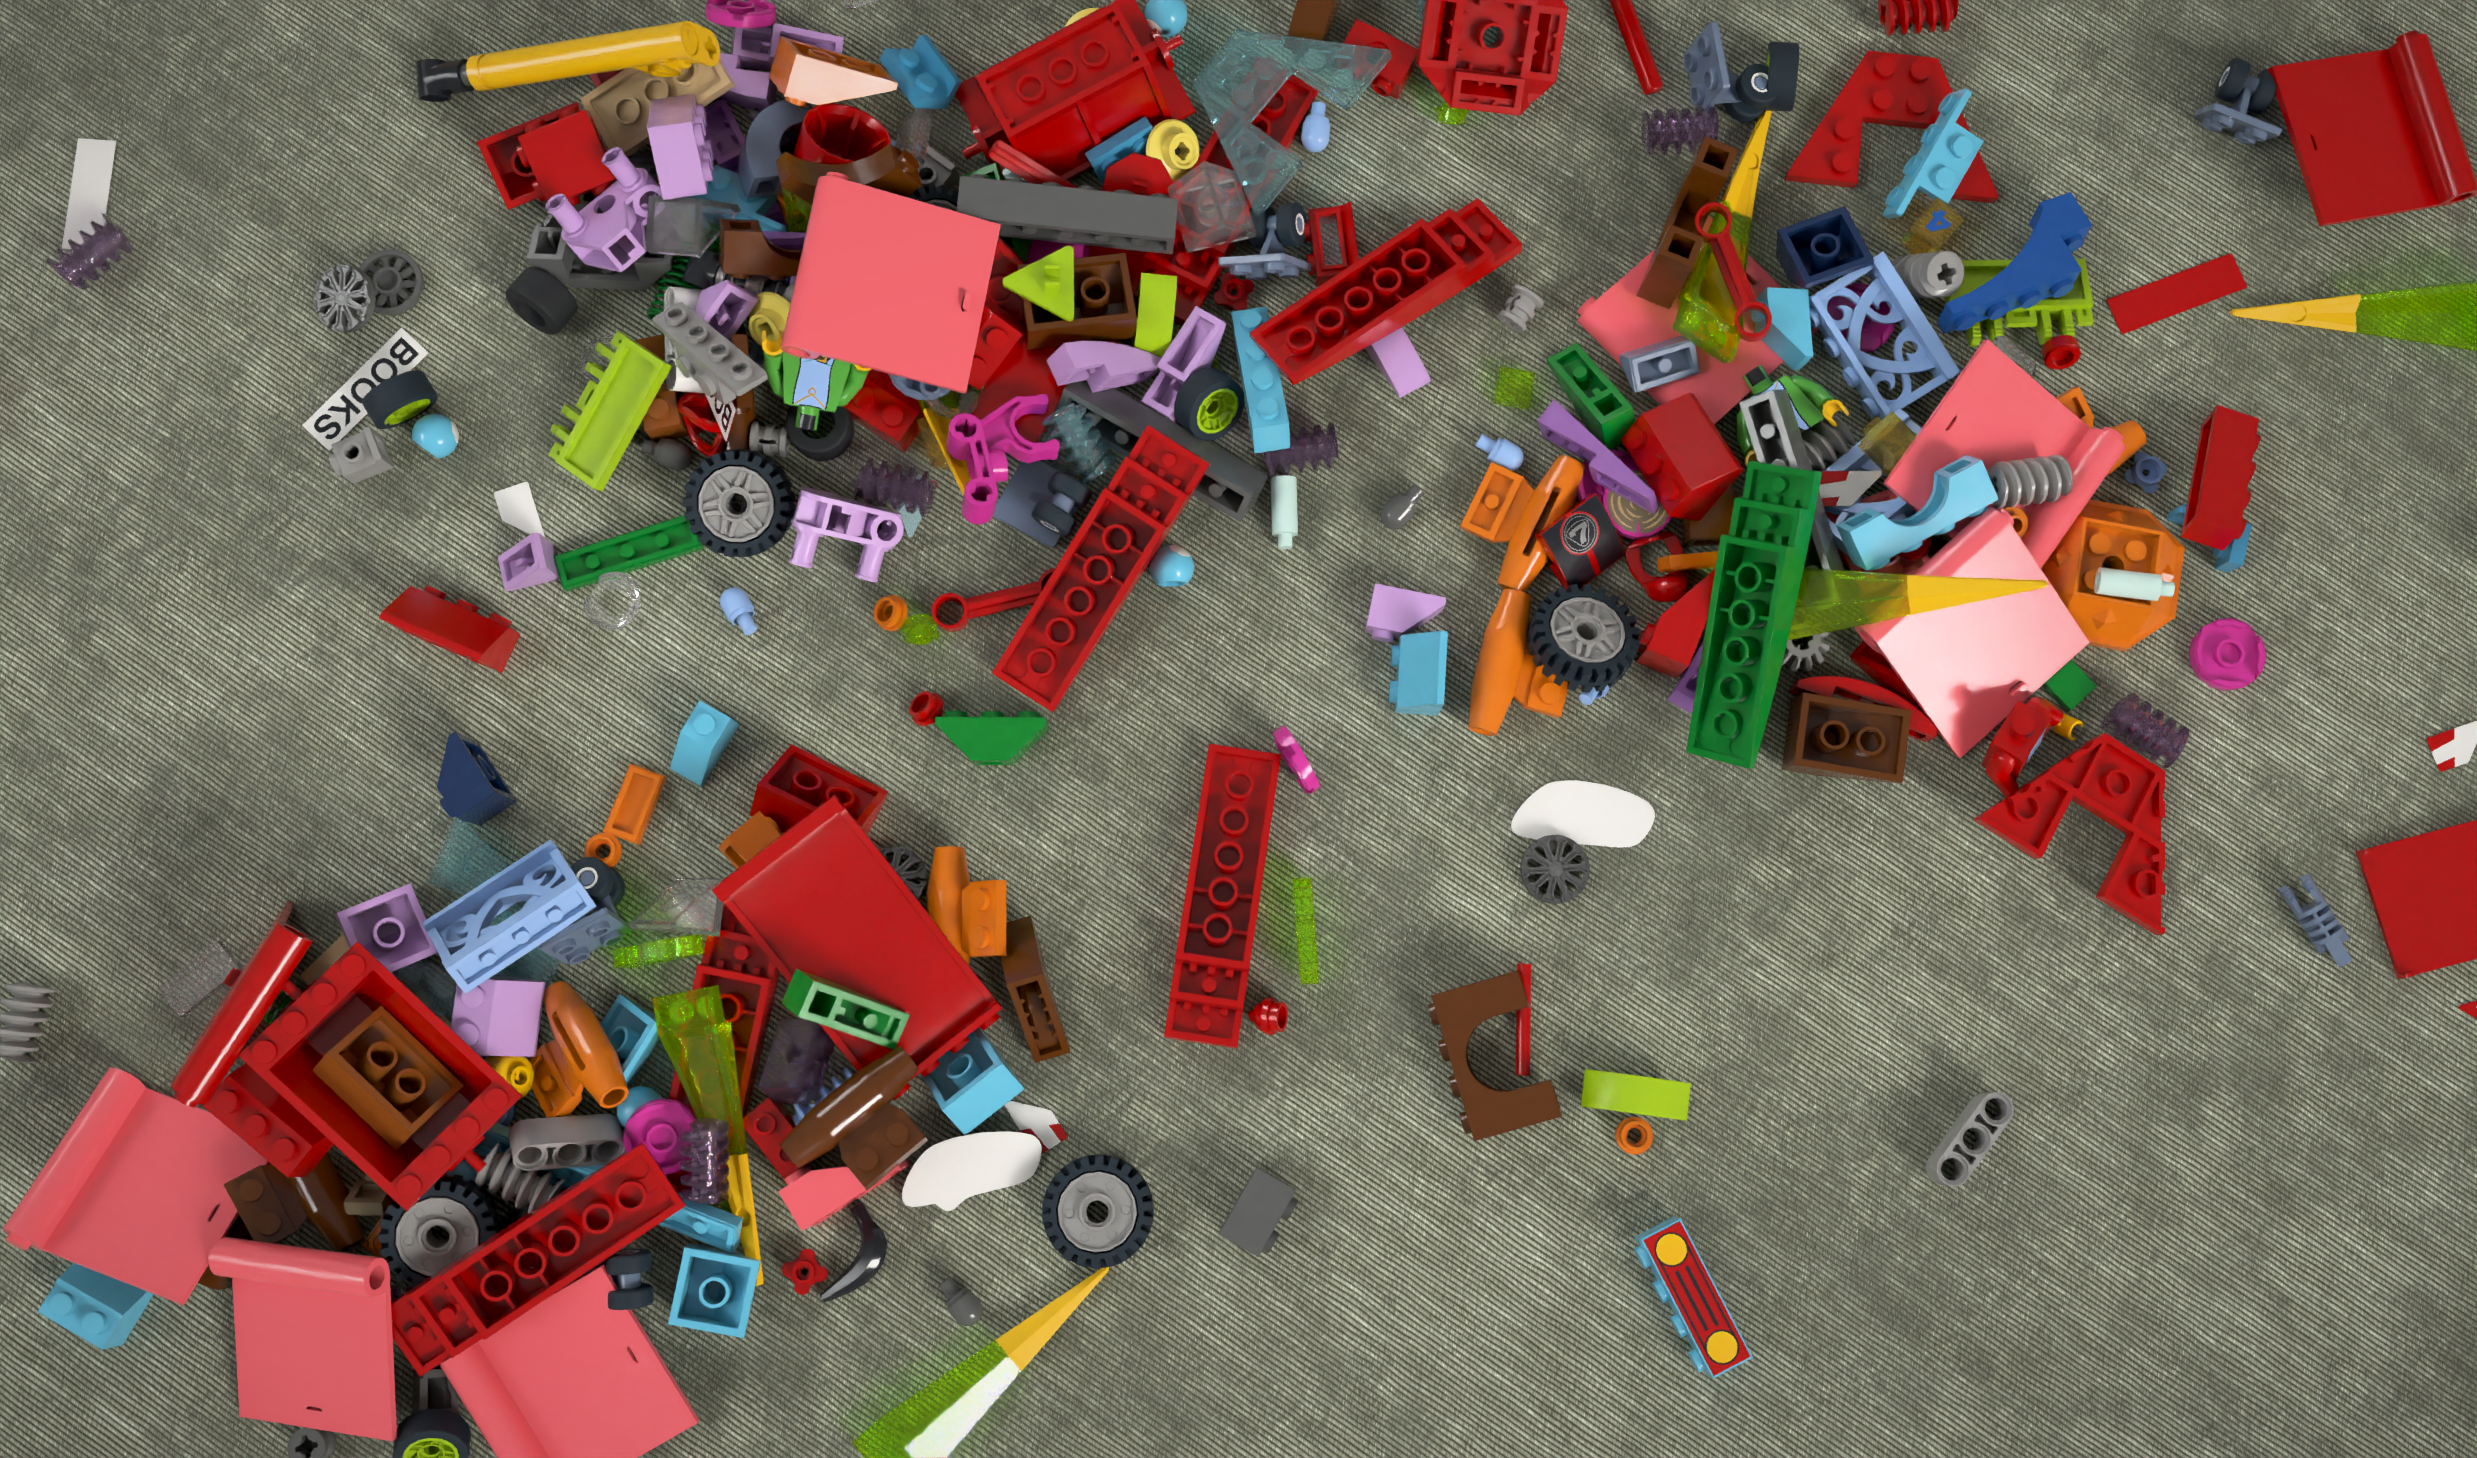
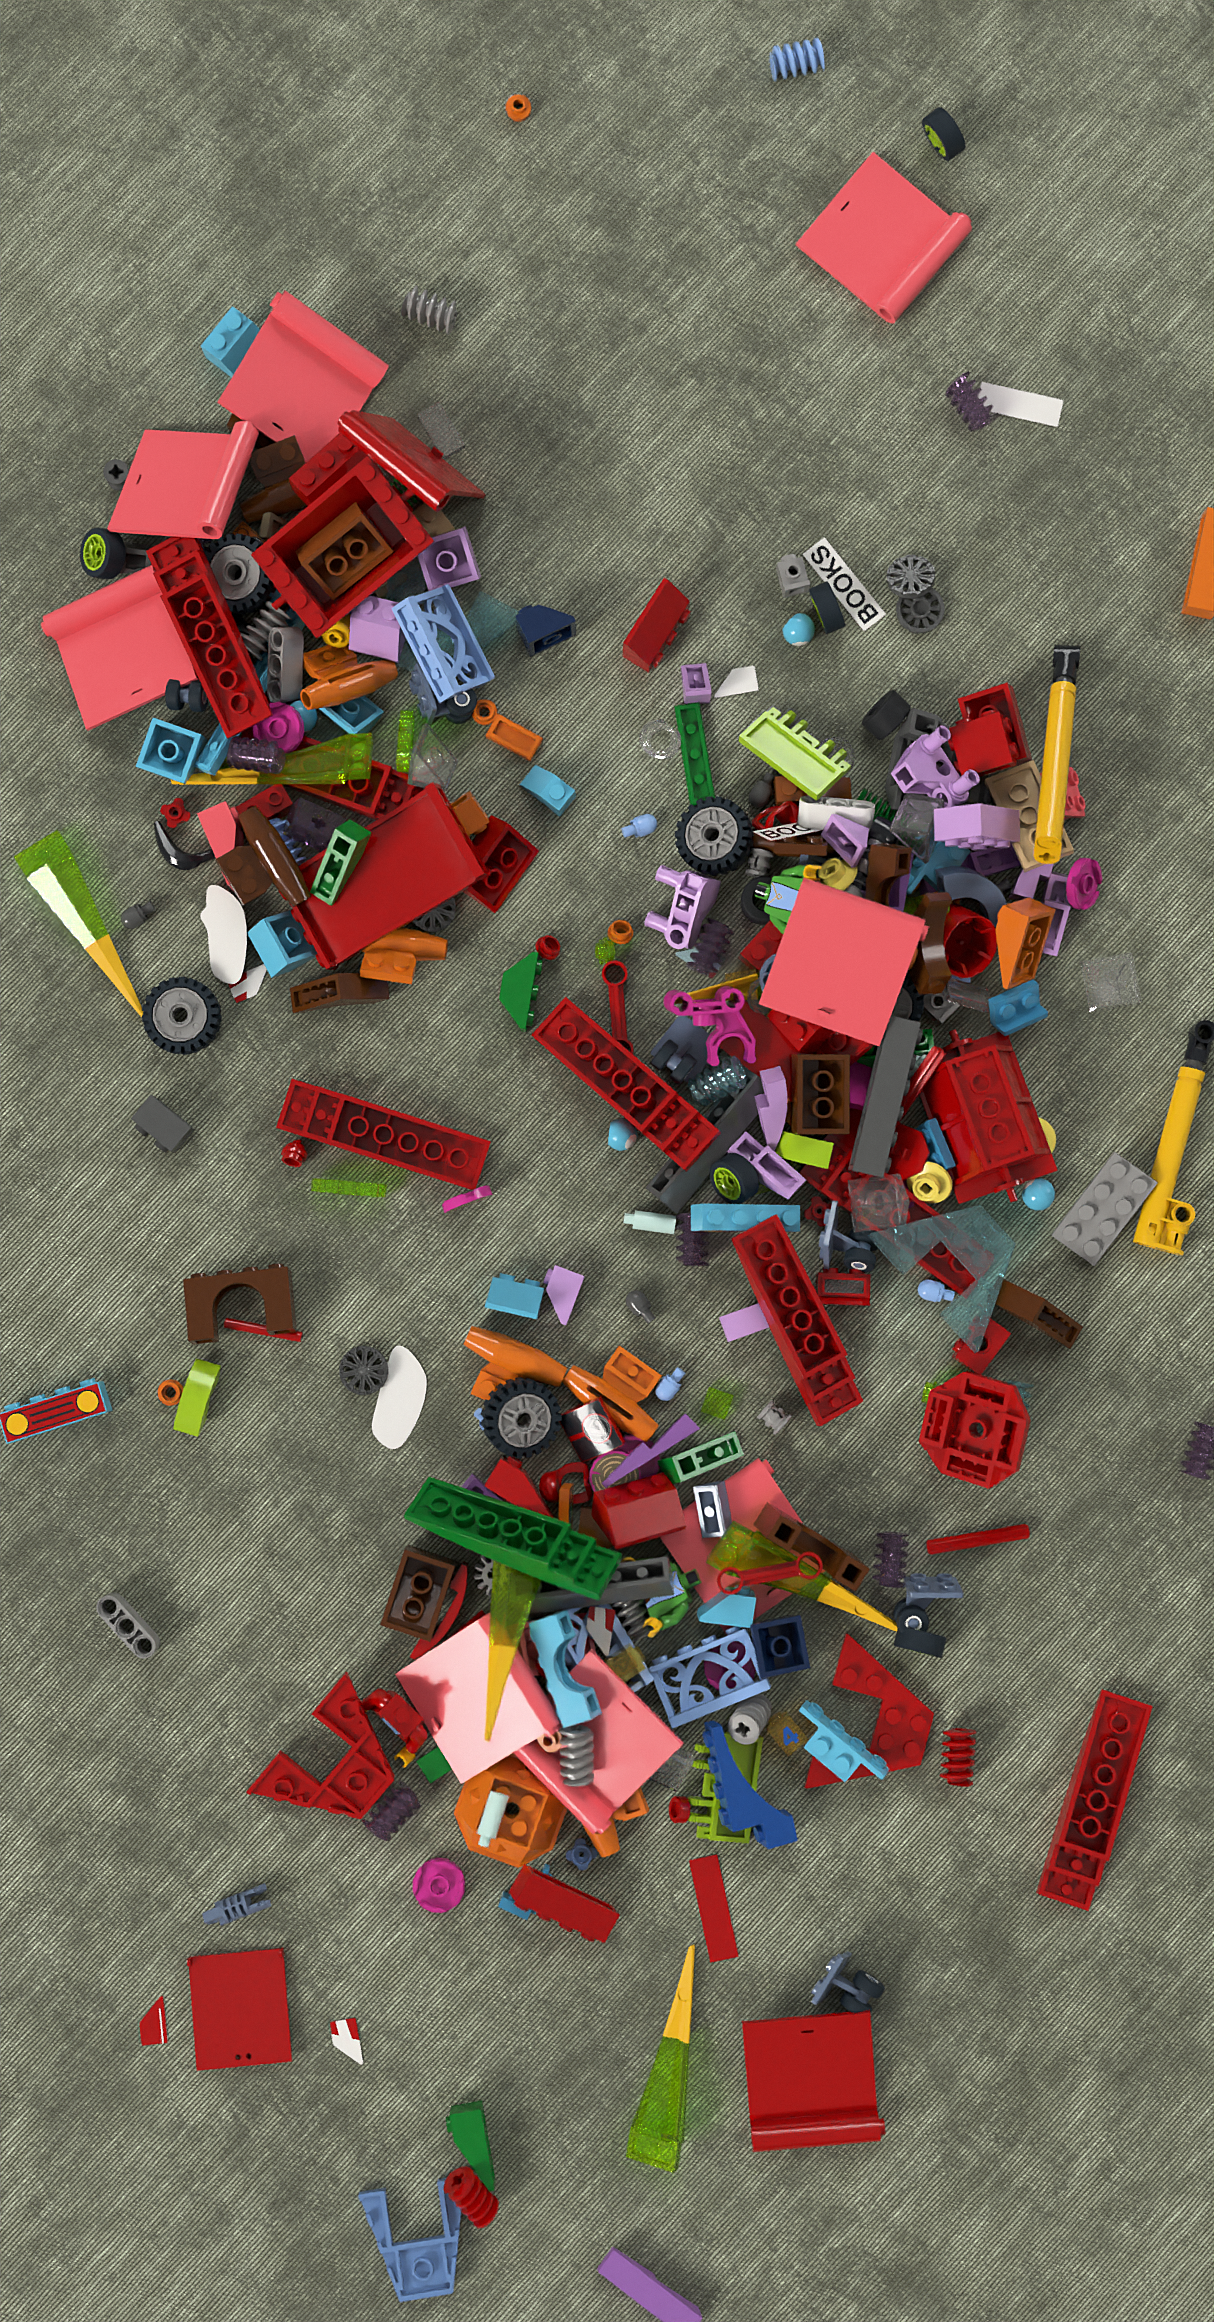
camera: 100 degrees right, 5 degrees up
light grey bracket [652,302,768,405] -> none
lime piece [1003,246,1074,321] -> none

